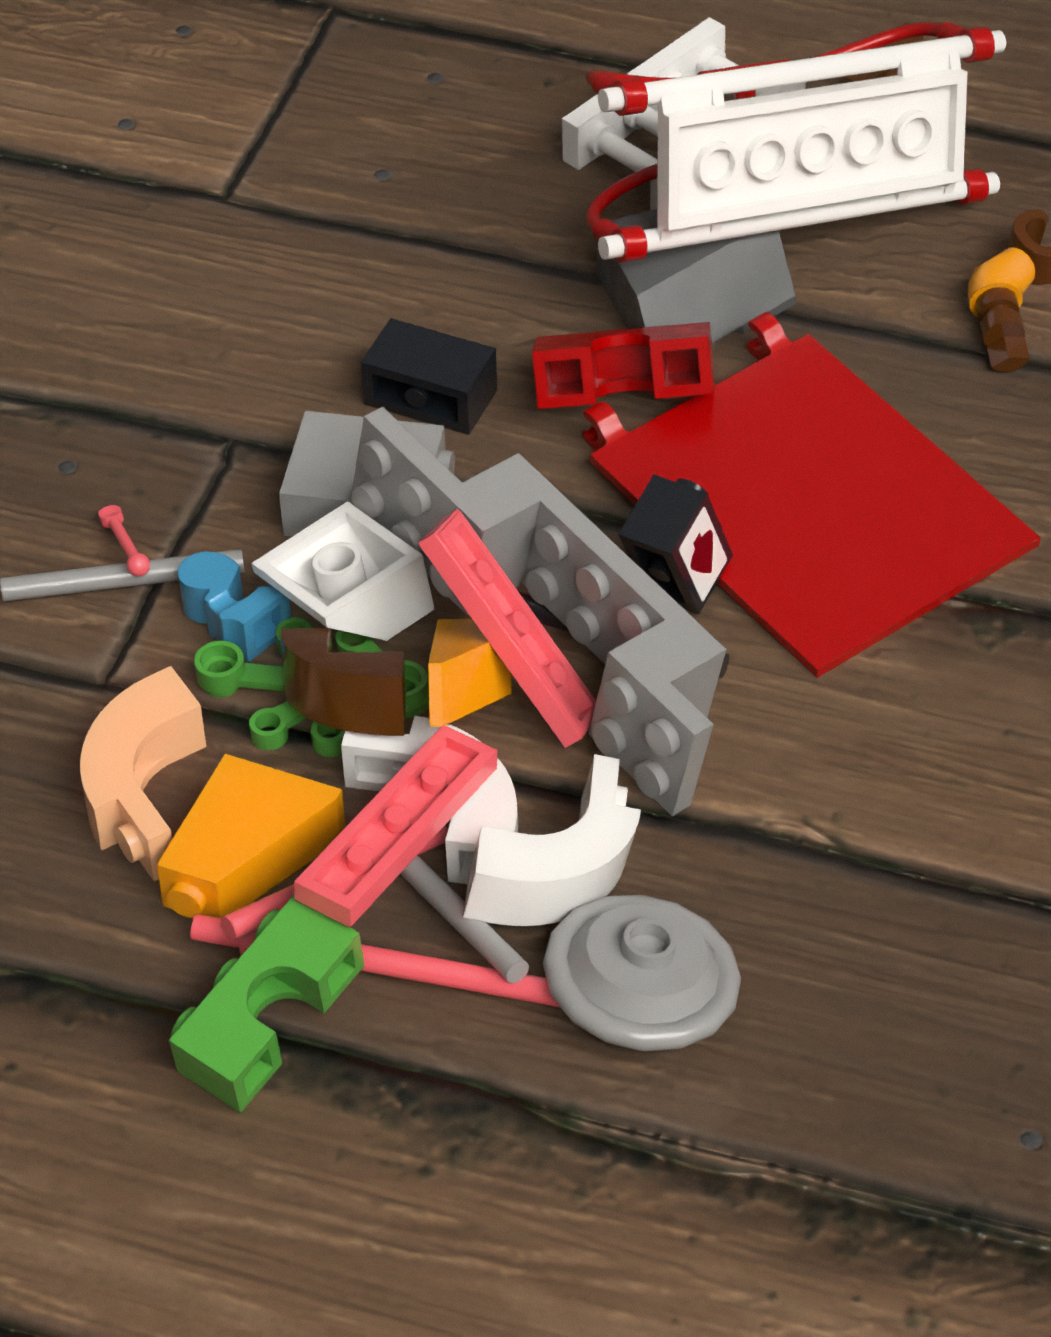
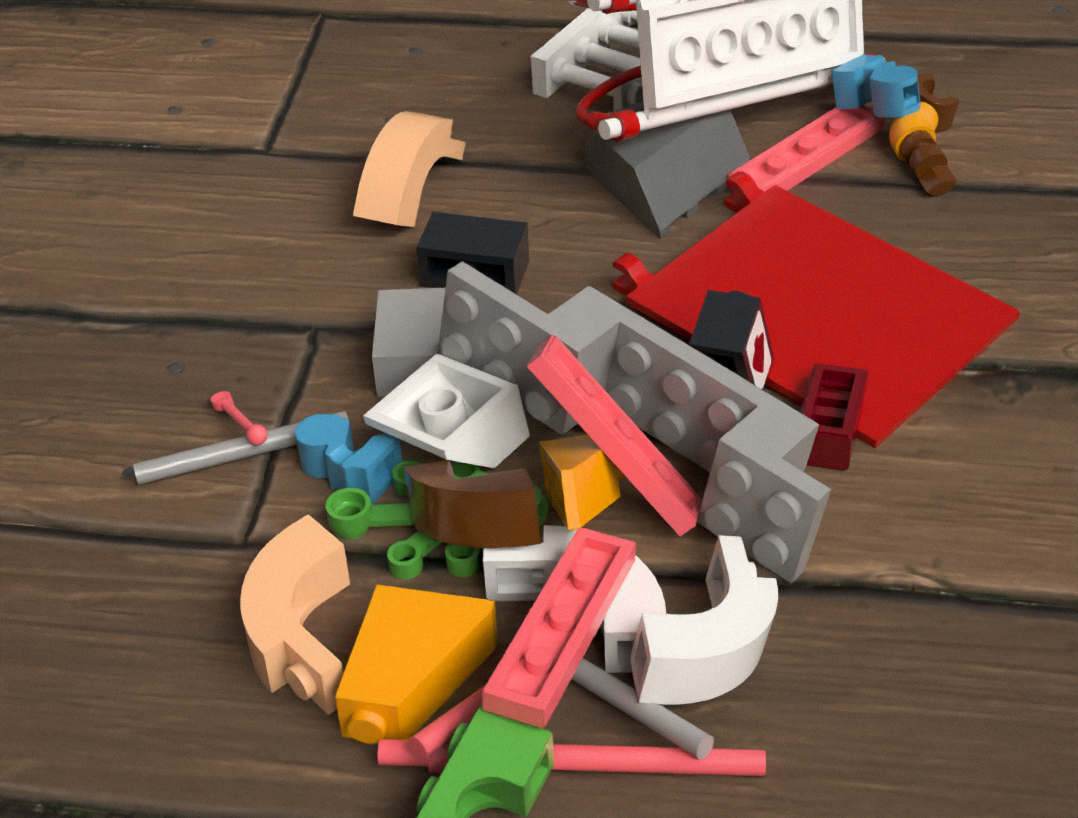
camera: 10 degrees left, 5 degrees down
red arch [532,322,715,409] -> none
light grey piece [543,894,741,1052] -> none
none -> light nougat arch [353,111,466,227]
none -> coral tile [727,105,885,192]
none -> dark red slope [801,364,868,471]
none -> dark azure leg [832,54,921,118]

